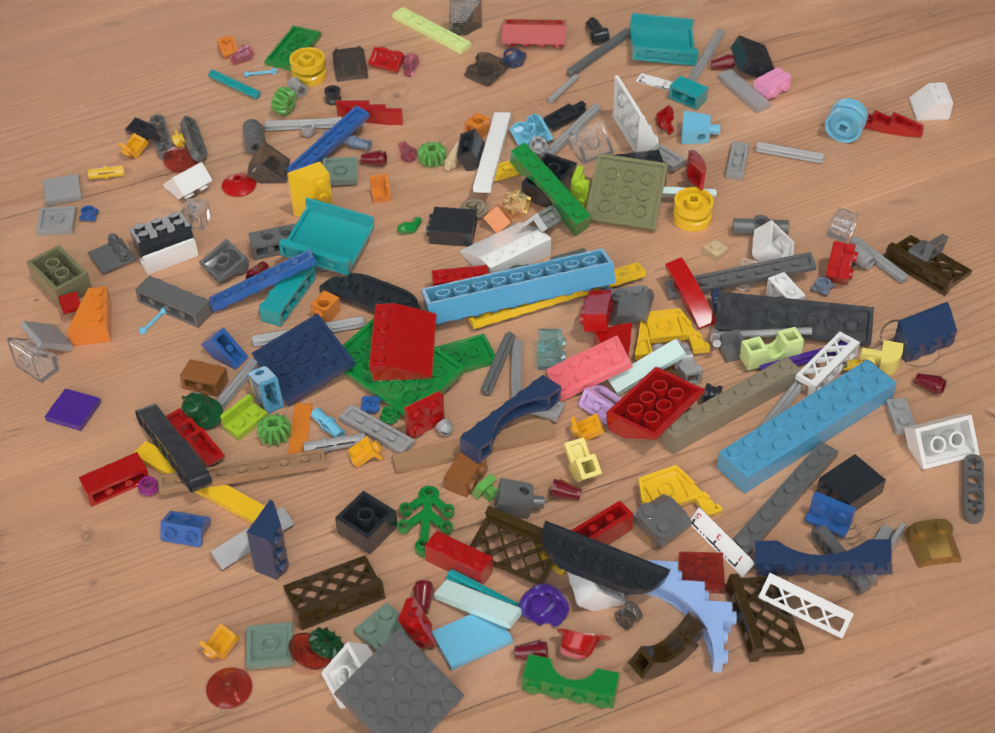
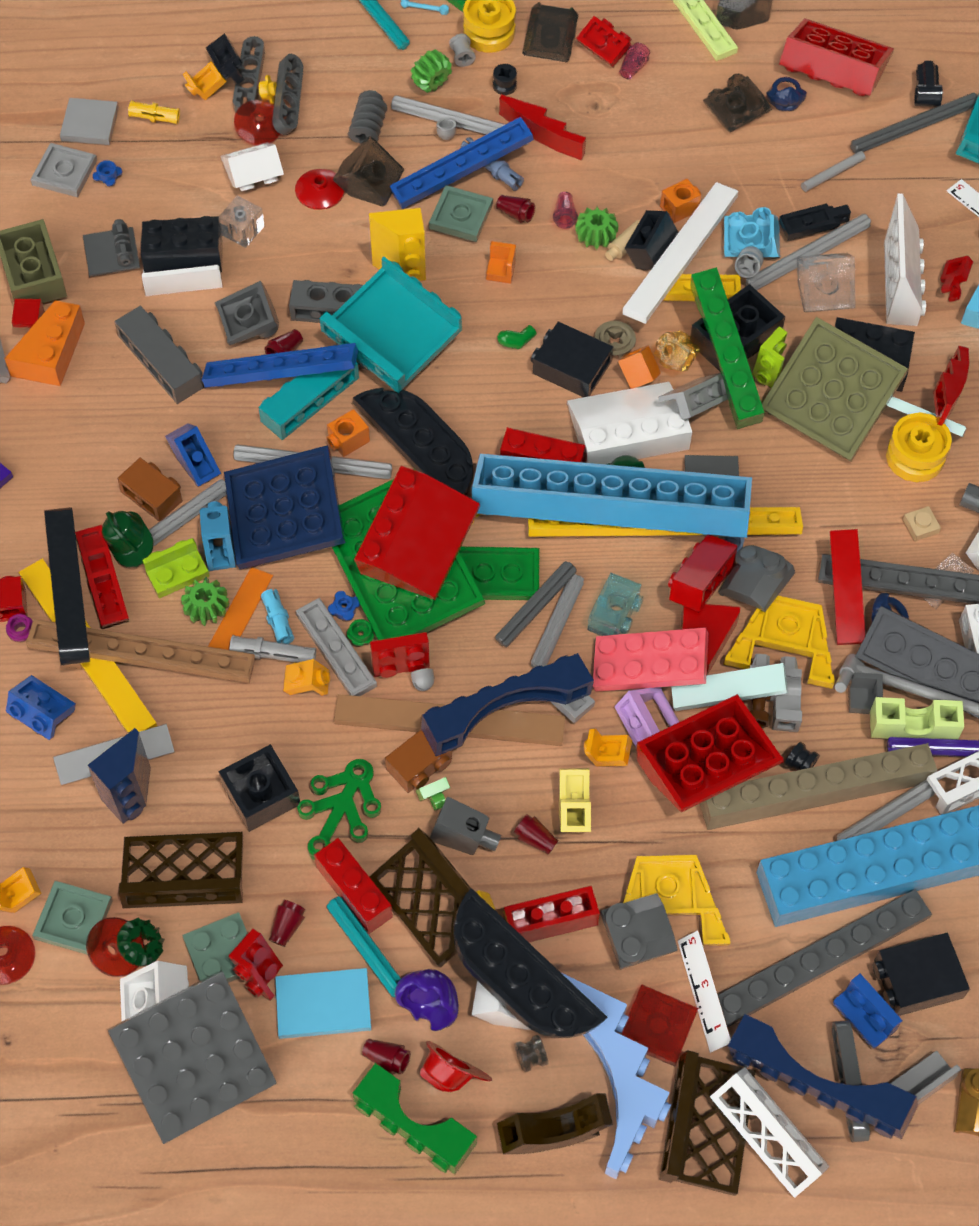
camera: 20 degrees right, 15 degrees up
medium azure hinge [139,307,166,334] -> none
light aqua tile [434,579,522,629] -> none
light grey plate [649,144,685,172] -> none

